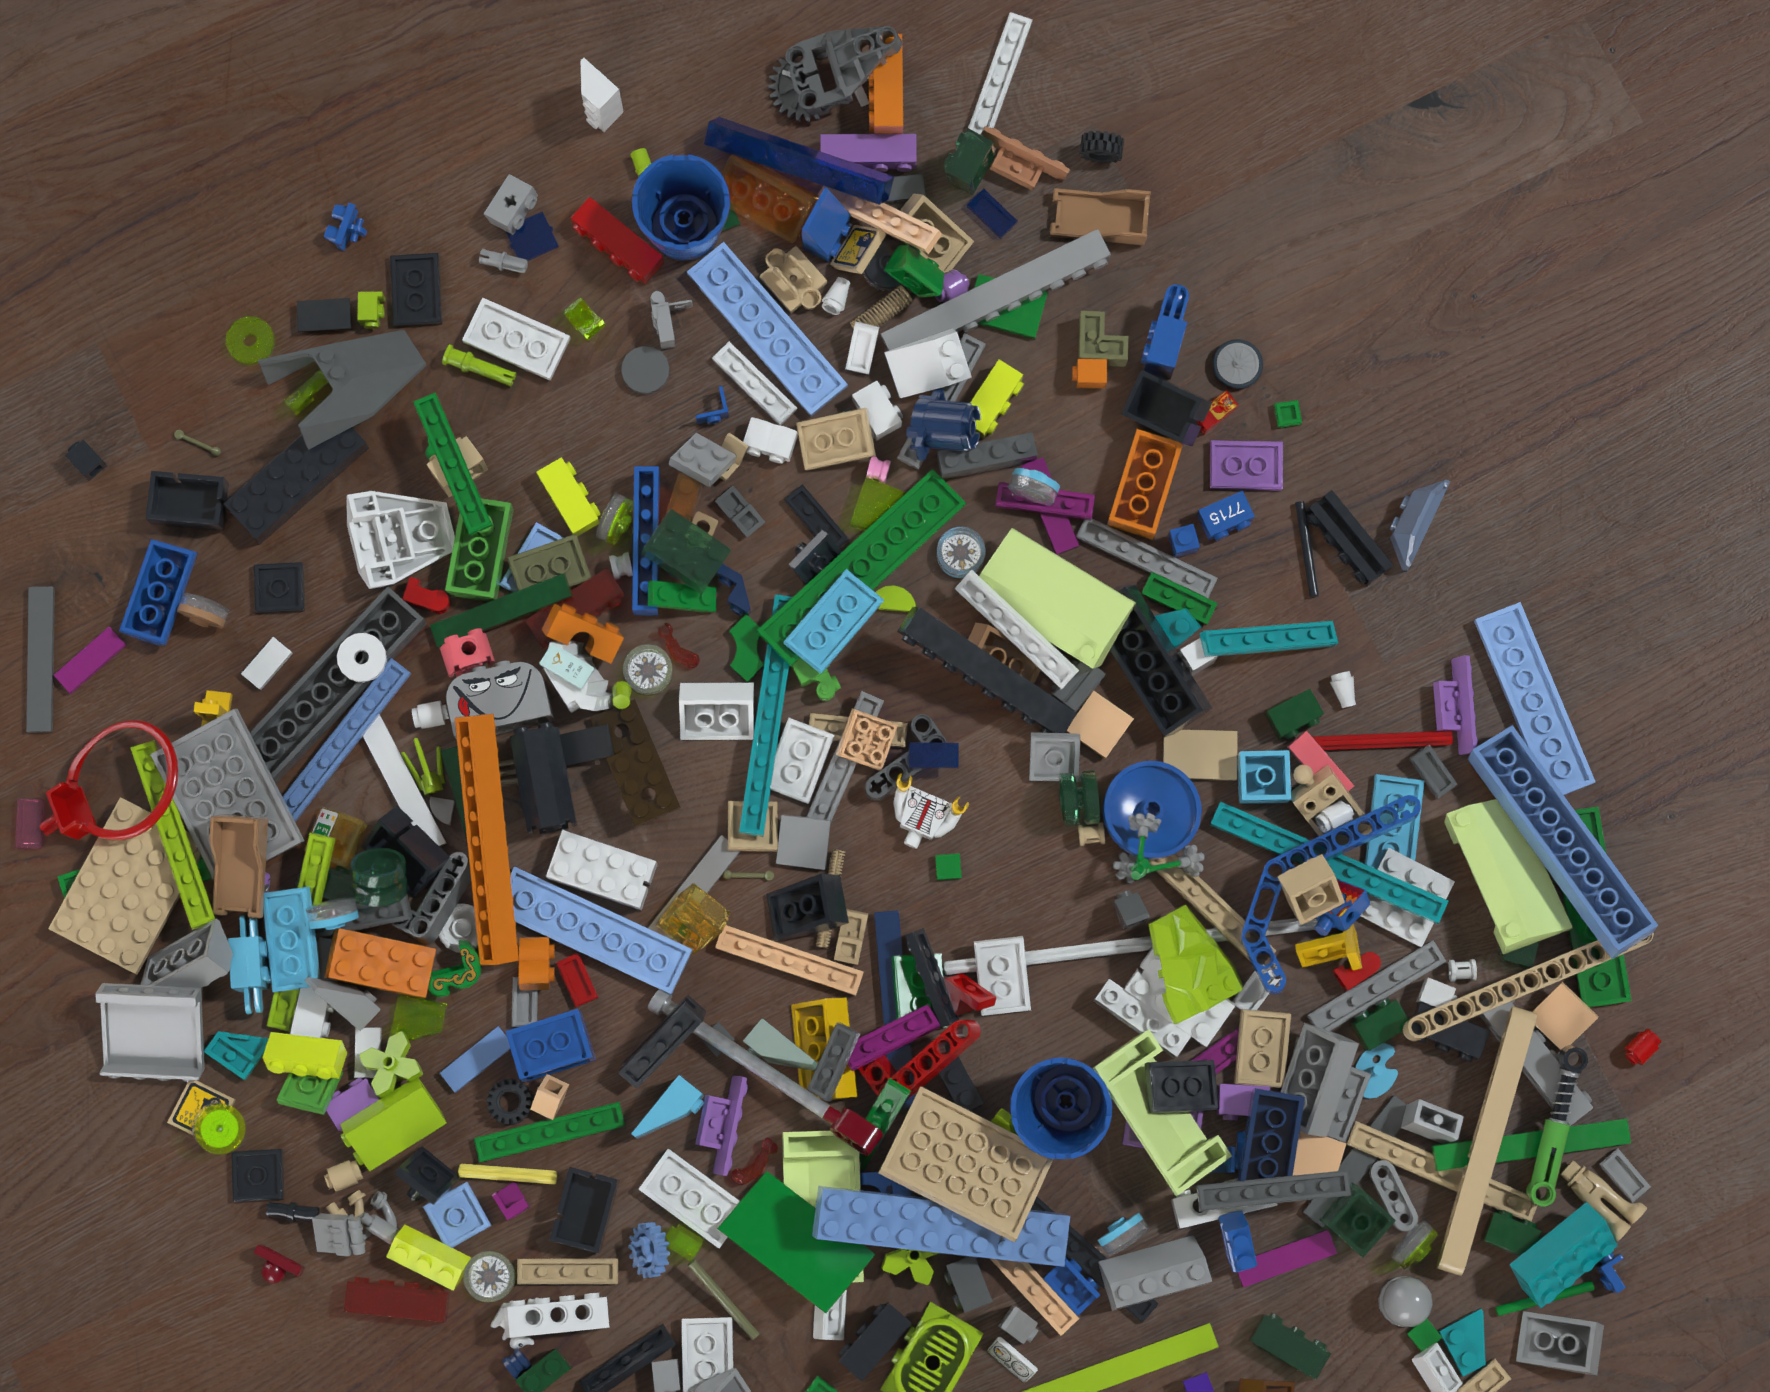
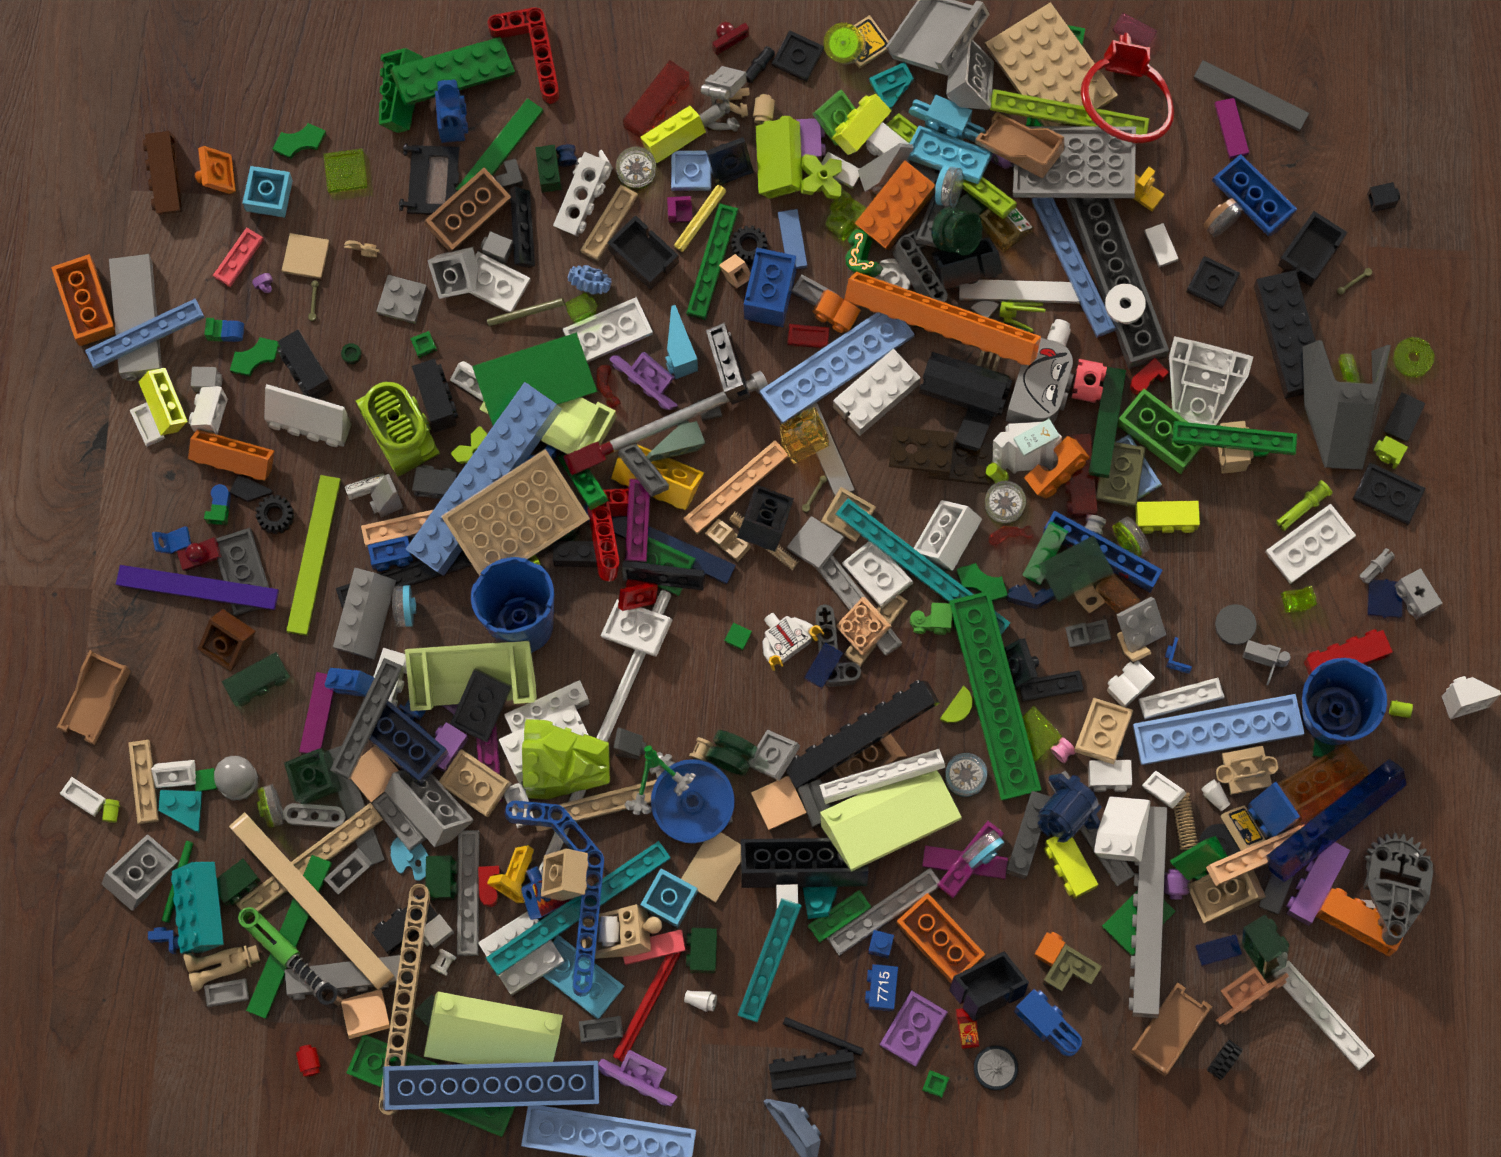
camera: 125 degrees right, 5 degrees down
blue hips [324,203,367,251] -> none
medium azure tile [783,569,884,674] -> none

